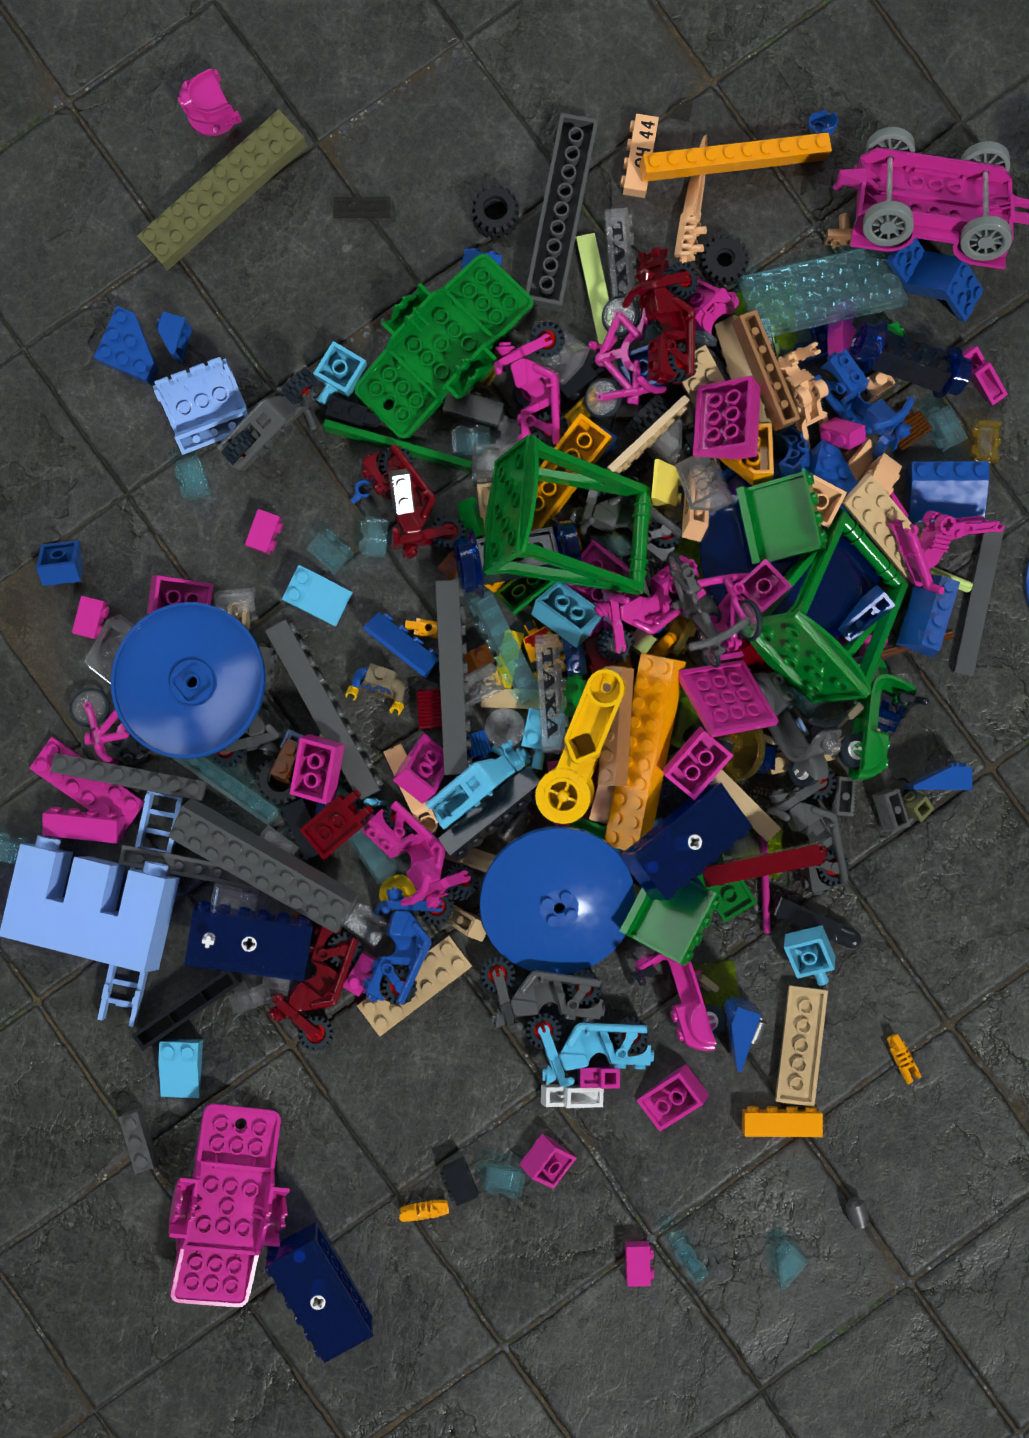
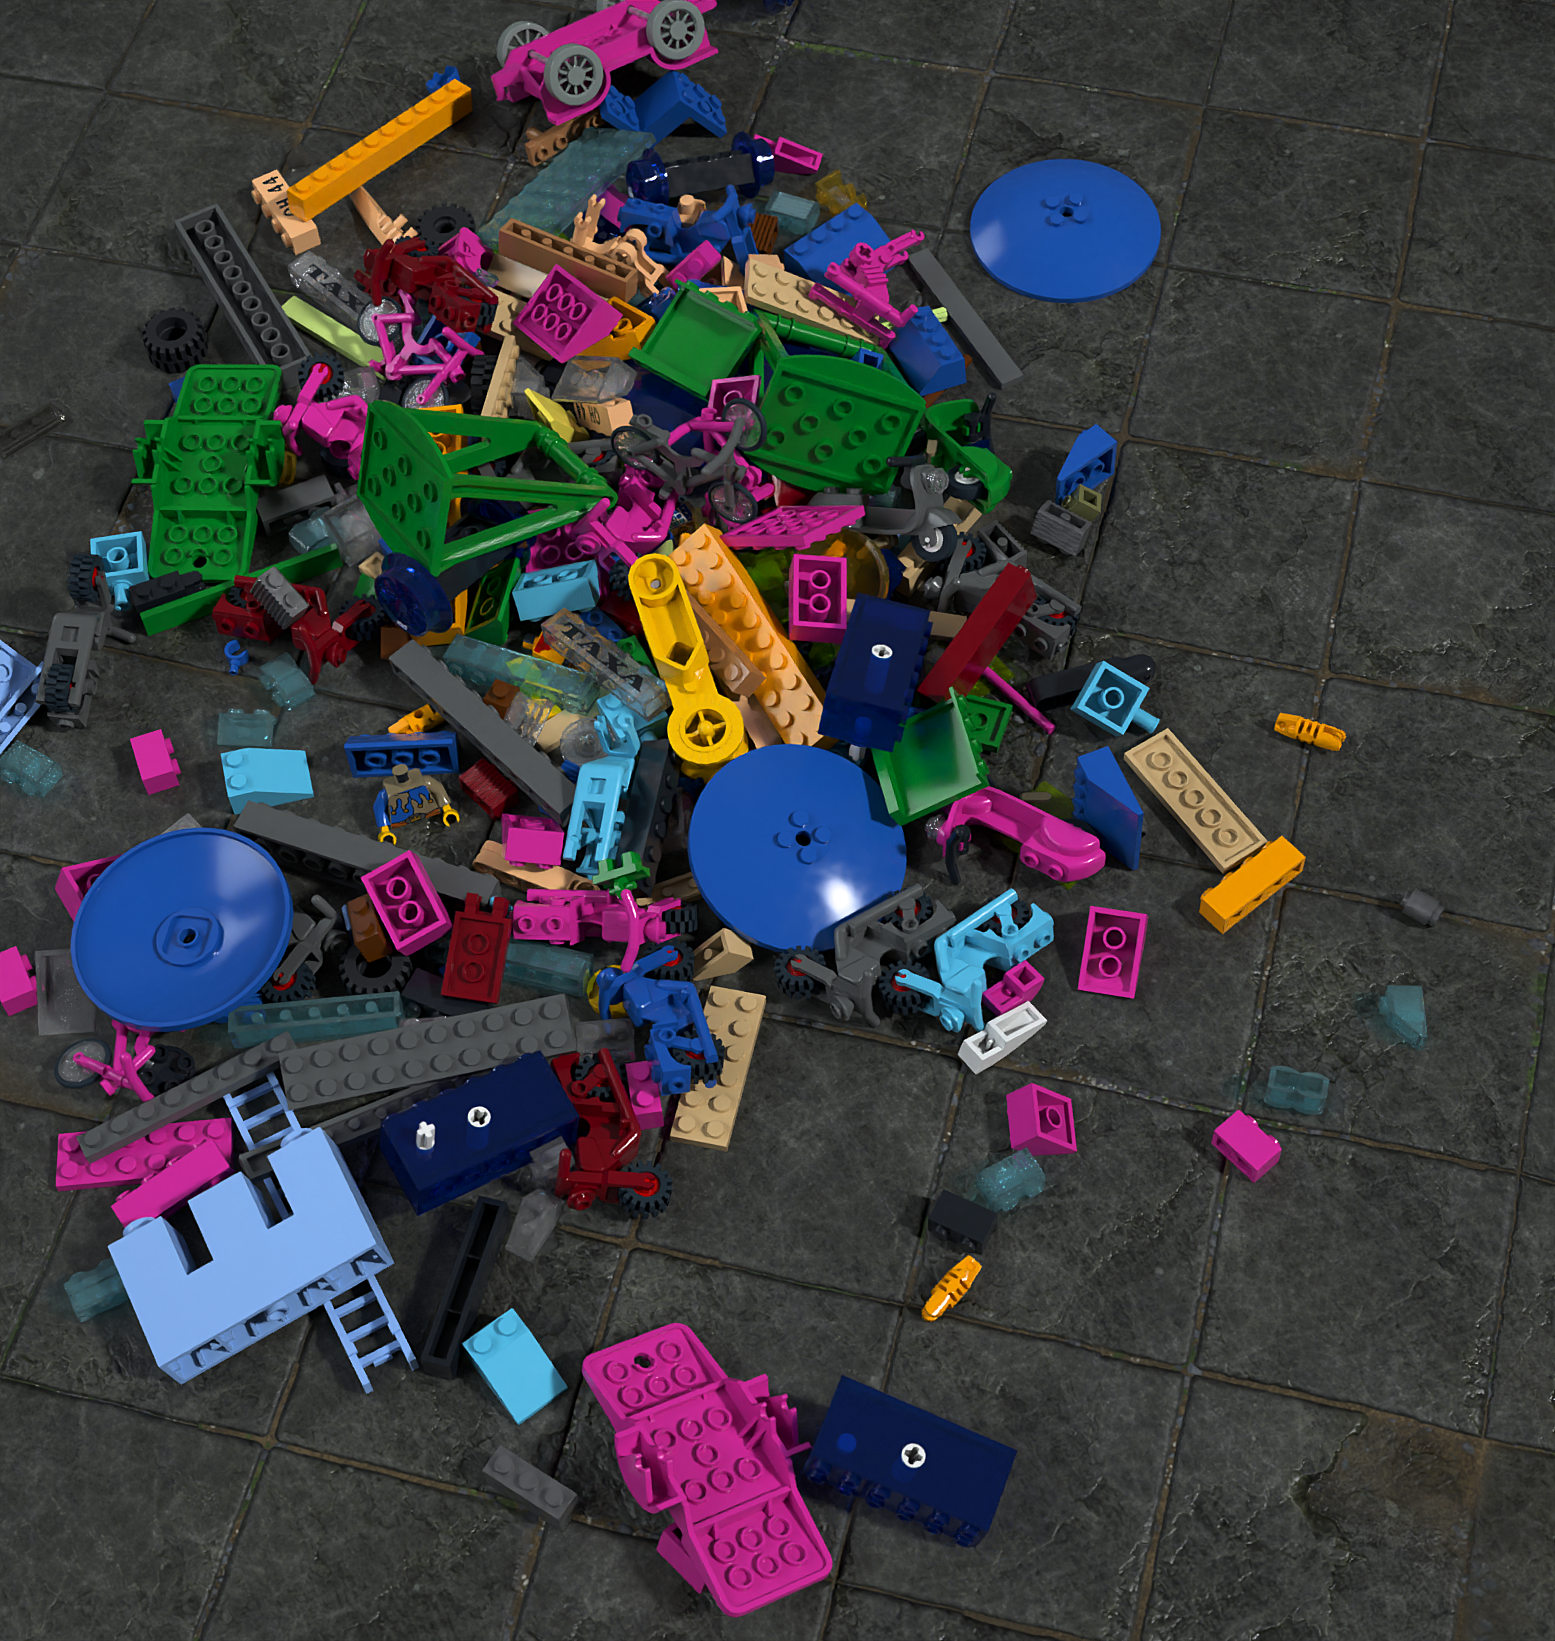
camera: 35 degrees left, 30 degrees down
none -> green hips [592,851,650,901]

